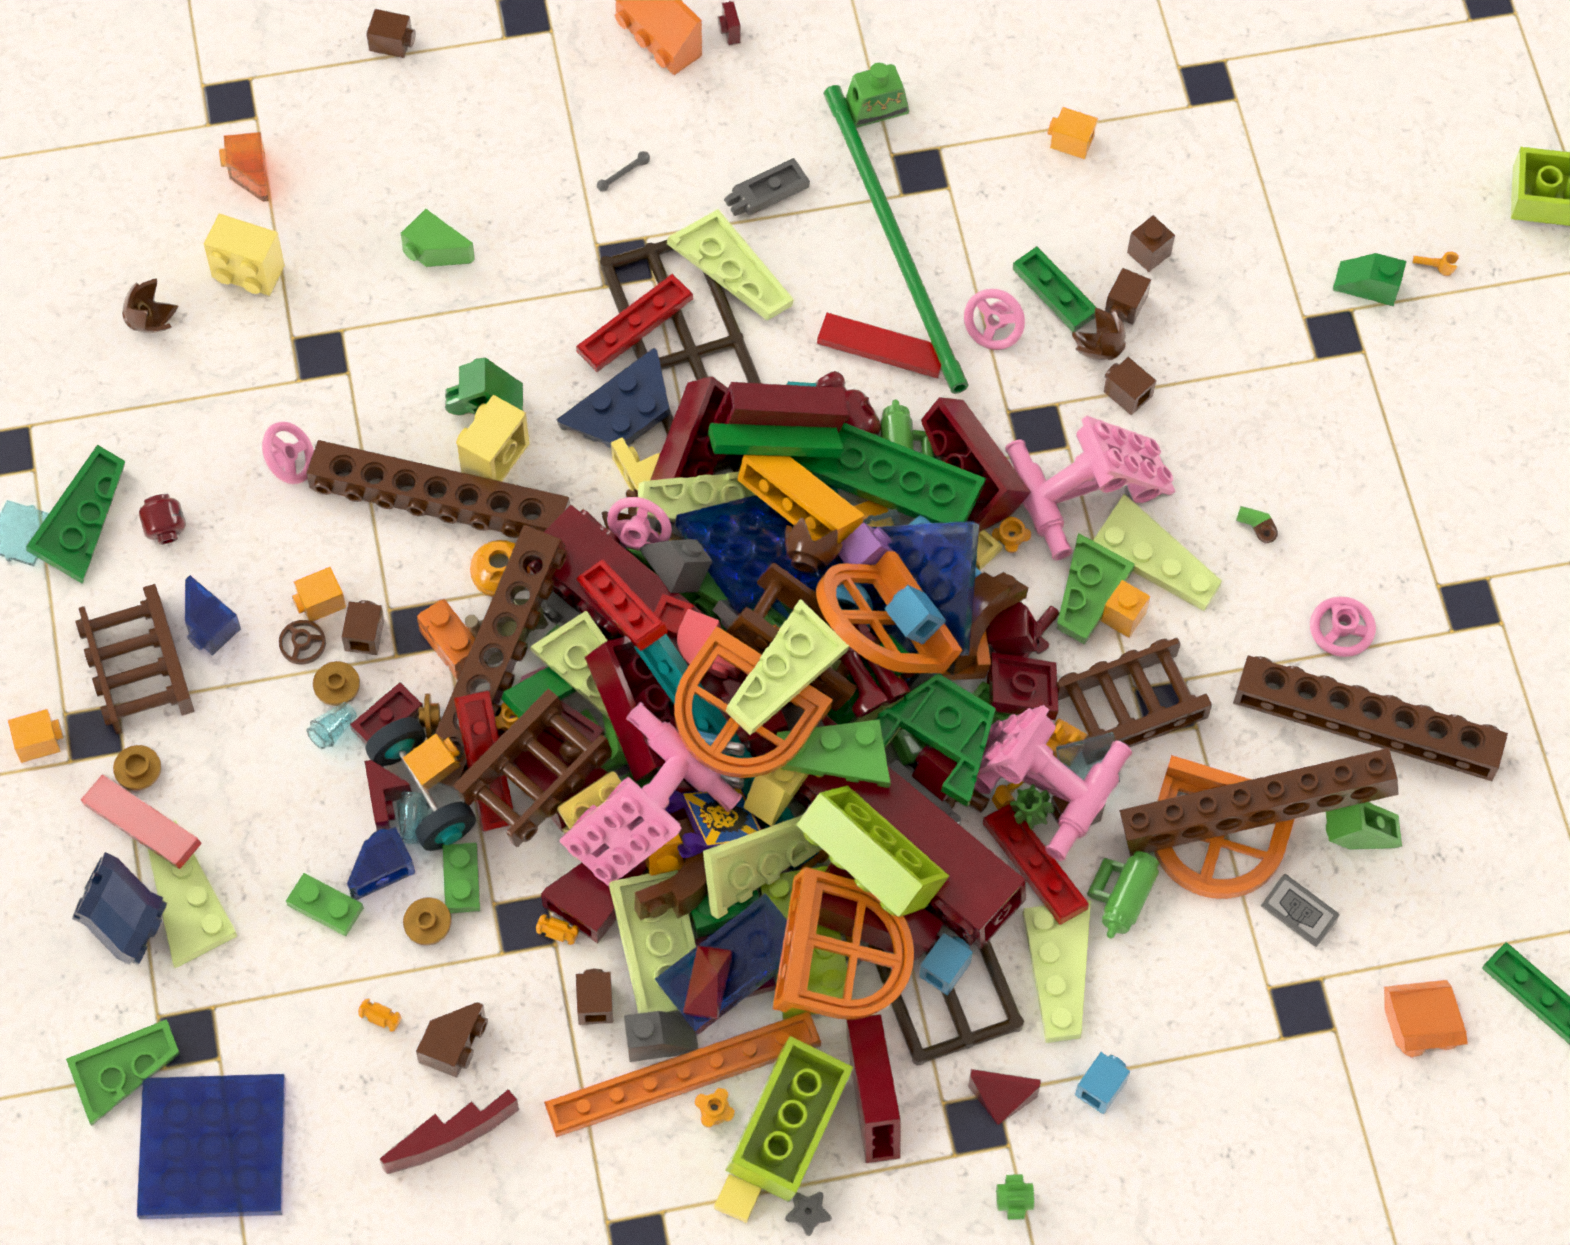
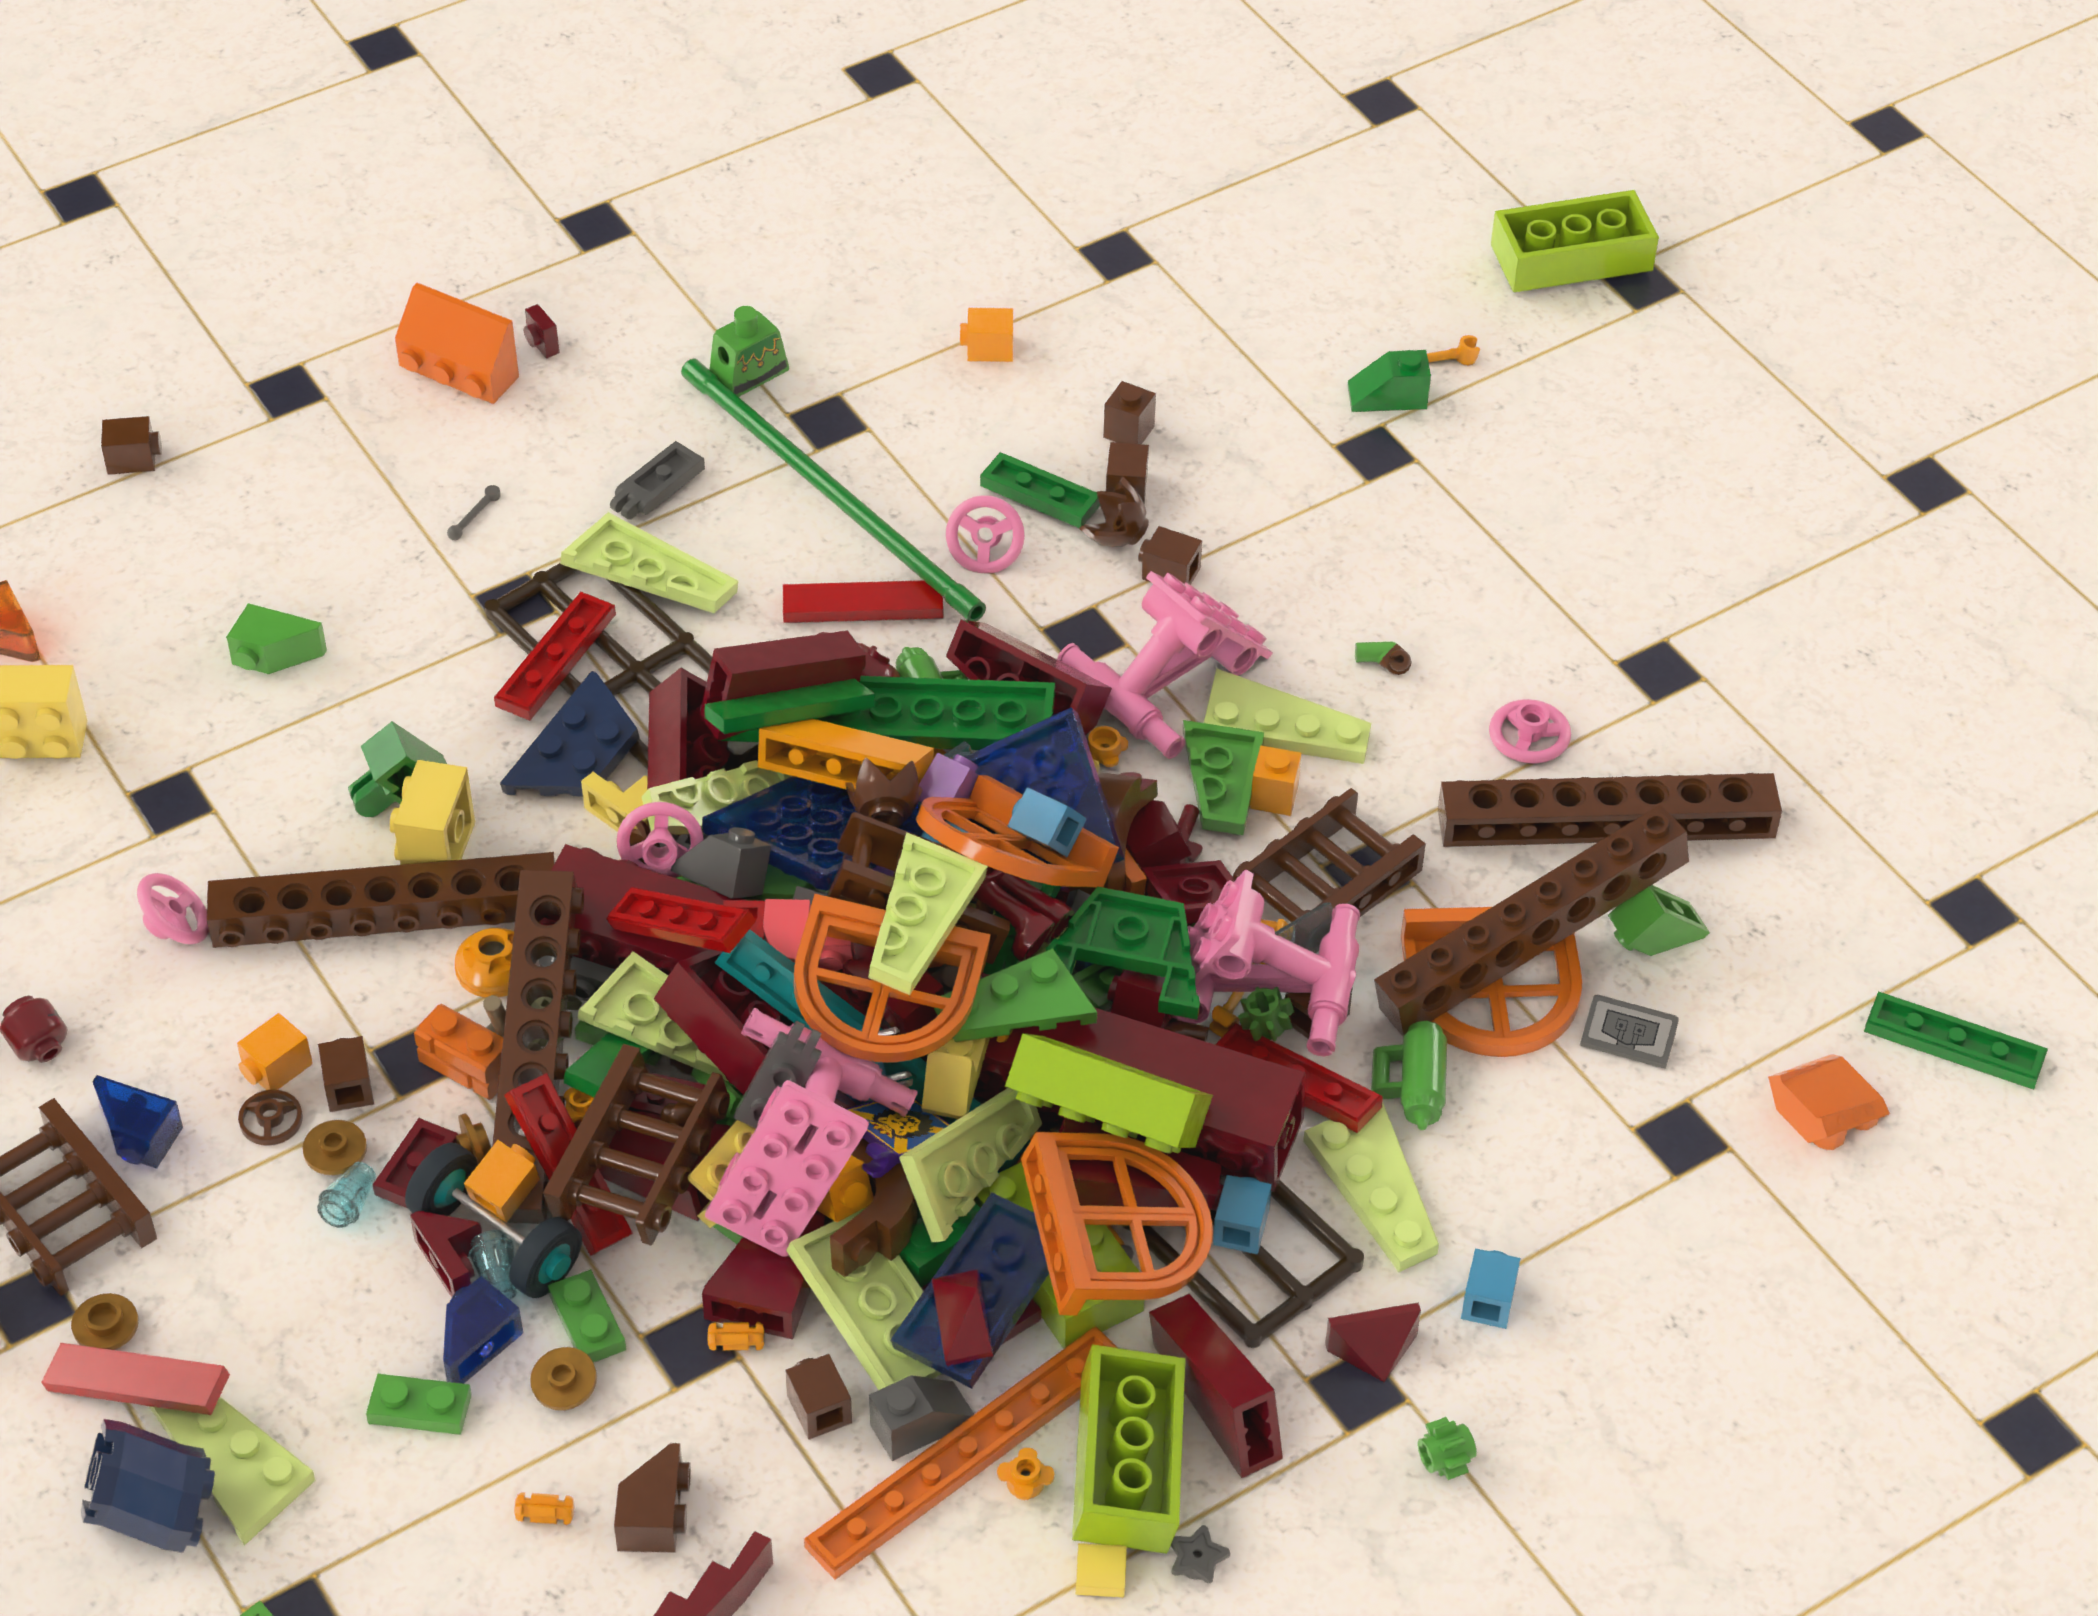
camera: 20 degrees left, 15 degrees down
none -> dark grey hinge [734,1021,822,1129]

